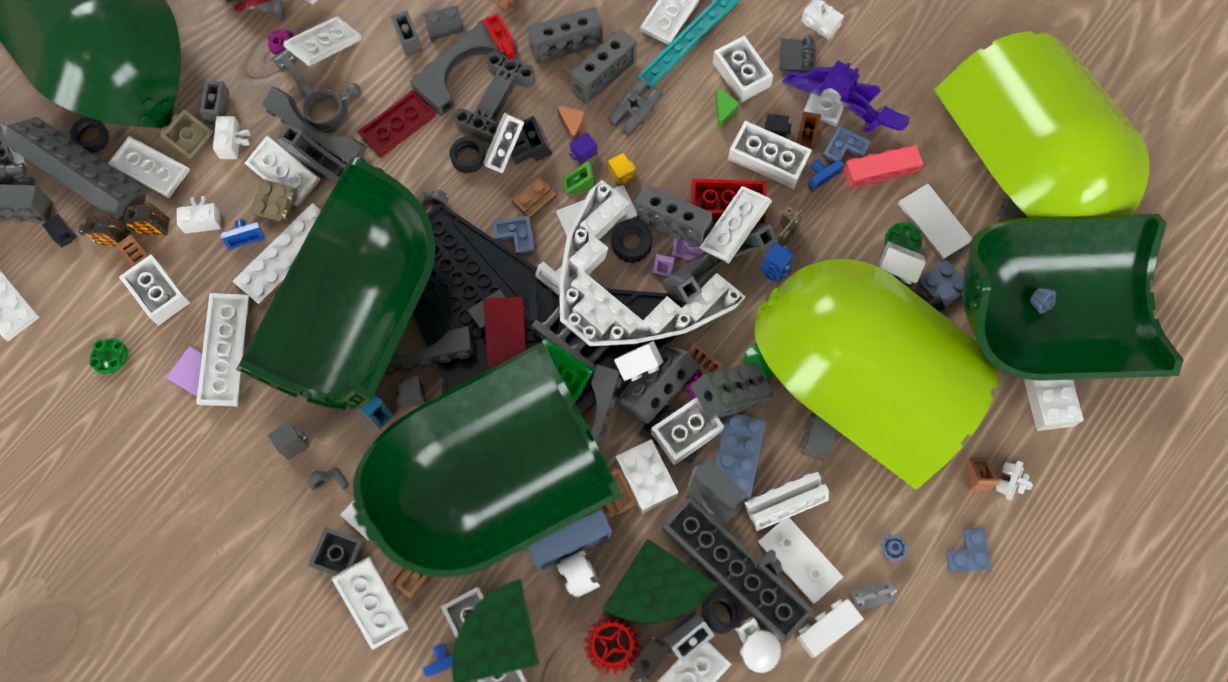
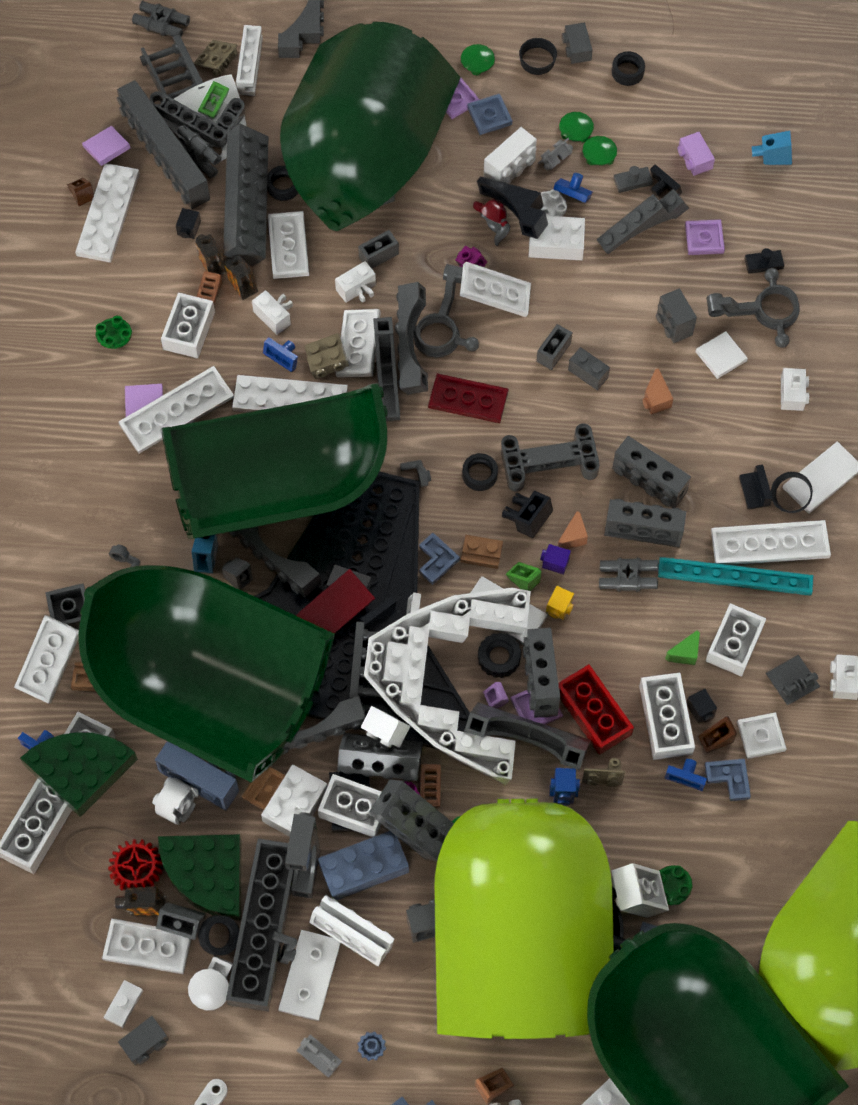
camera: 55 degrees right, 5 degrees down
dark tan plate [160,109,214,160] -> none
dark grey brick [268,422,309,460] -> none
dark grey arch [410,16,518,116] -> none
red hinge [482,13,515,60] -> none
white brick [483,112,524,174] -> none
green tile [543,338,595,402] -> none
white tile [700,186,772,264] -> none
dark purple piece [782,60,909,132] -> none
white brick [796,599,864,658] -> none
coral brick [843,145,923,189] -> none
white tile [898,184,972,261] -> none
sand blue piece [1030,287,1057,314] -> none

